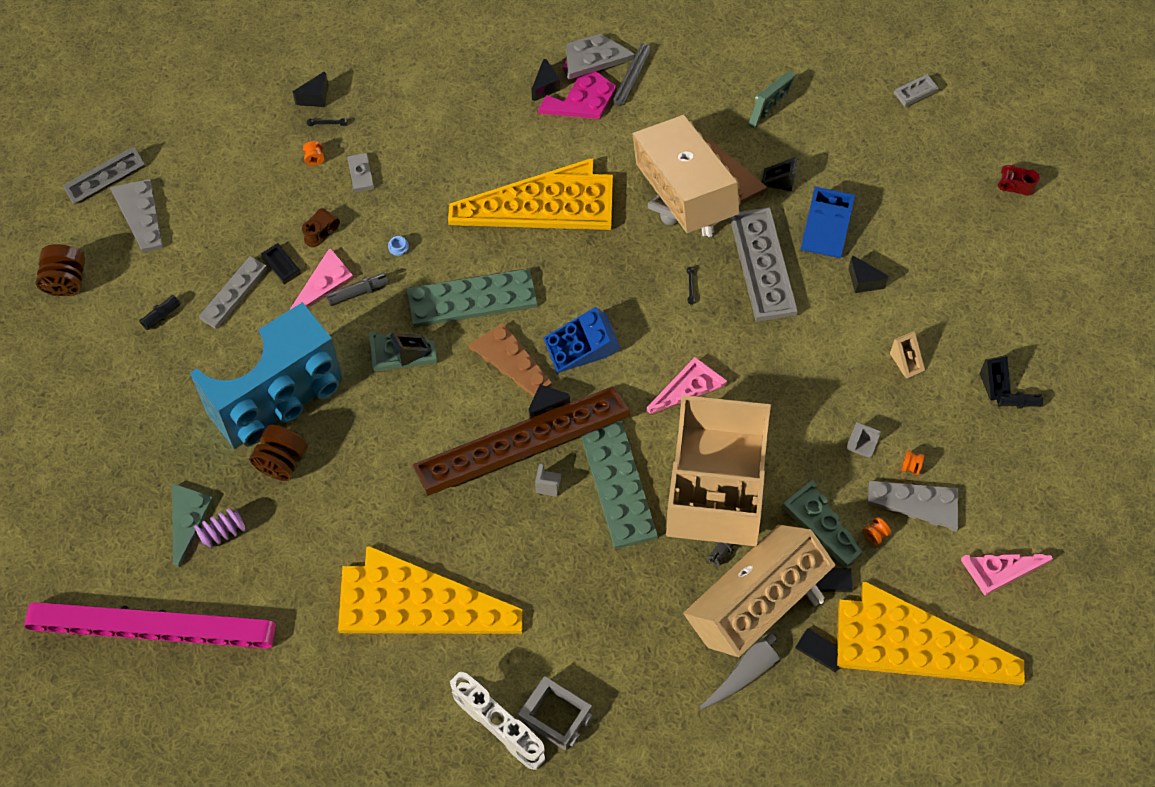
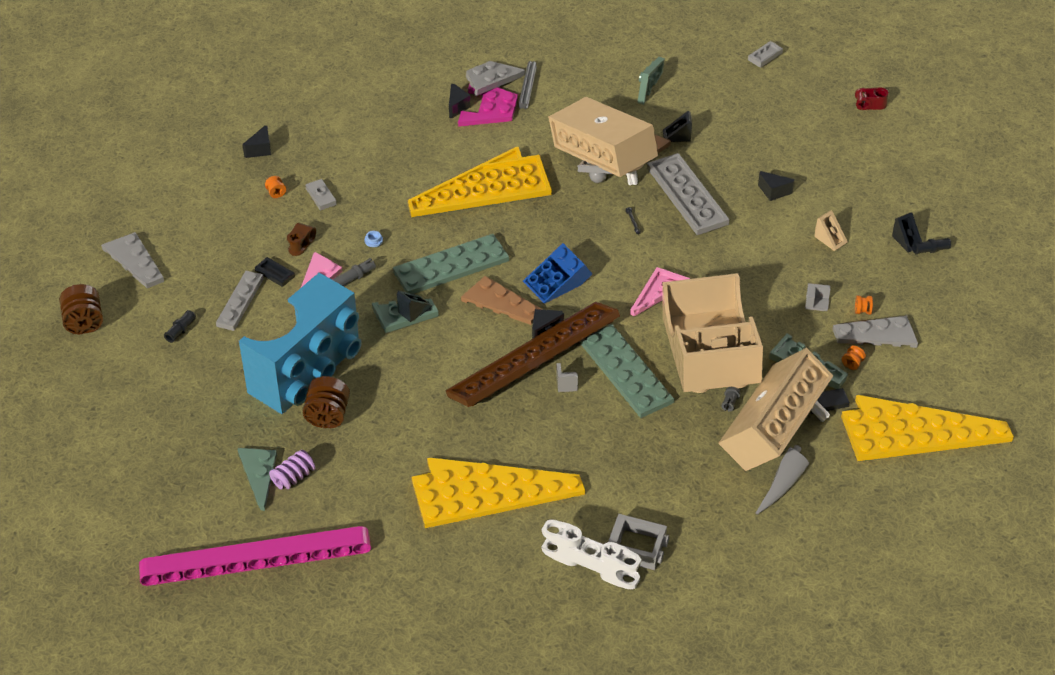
camera: 15 degrees left, 15 degrees down
light grey plate [62,147,145,204] -> none
black hinge [306,118,348,126] -> none
black tile [795,628,839,672] -> none
blue slope [800,187,855,258] -> none
bright pink wing [961,554,1053,596] -> none

